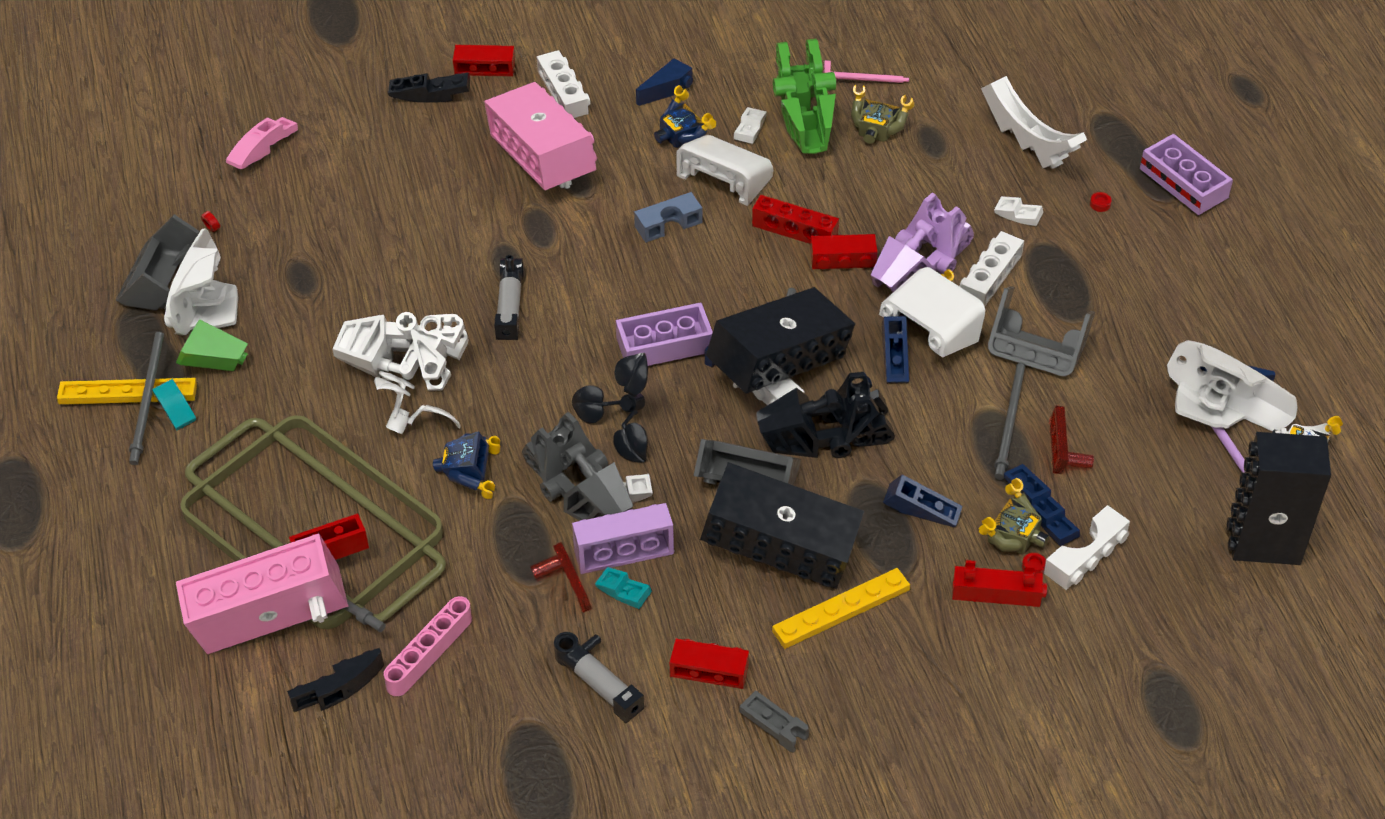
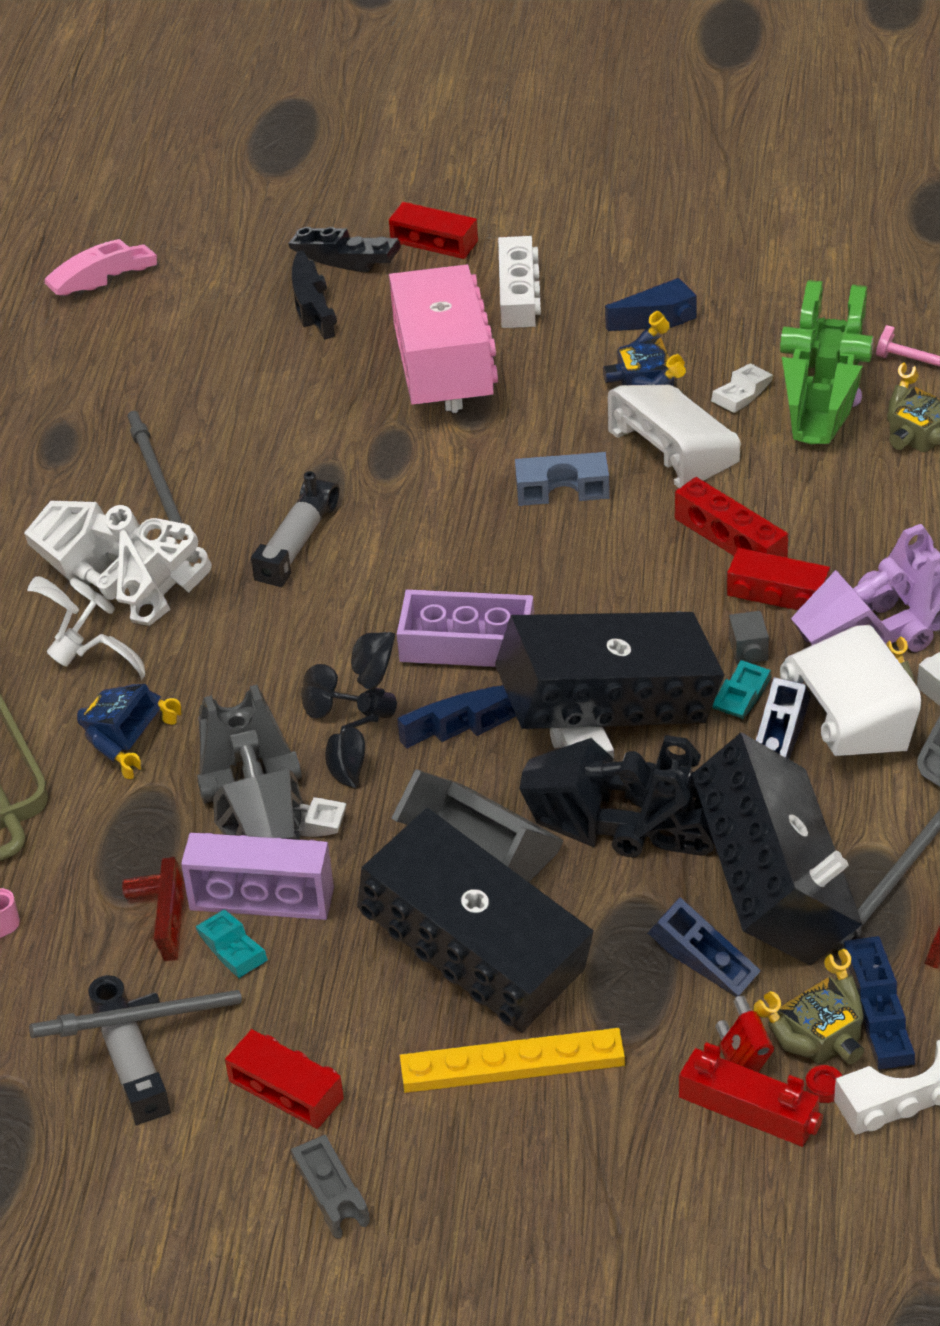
camera: 25 degrees right, 5 degrees down
none -> dark grey bar [29,990,242,1038]
none -> dark grey bar [127,411,183,523]
none -> black slope [292,250,337,340]
none -> dark blue slope [397,685,516,749]
none -> black piece [692,732,863,966]
none -> teal slope [712,660,772,719]
none -> red piece [715,996,774,1072]
none -> dark grey brick [729,611,769,665]

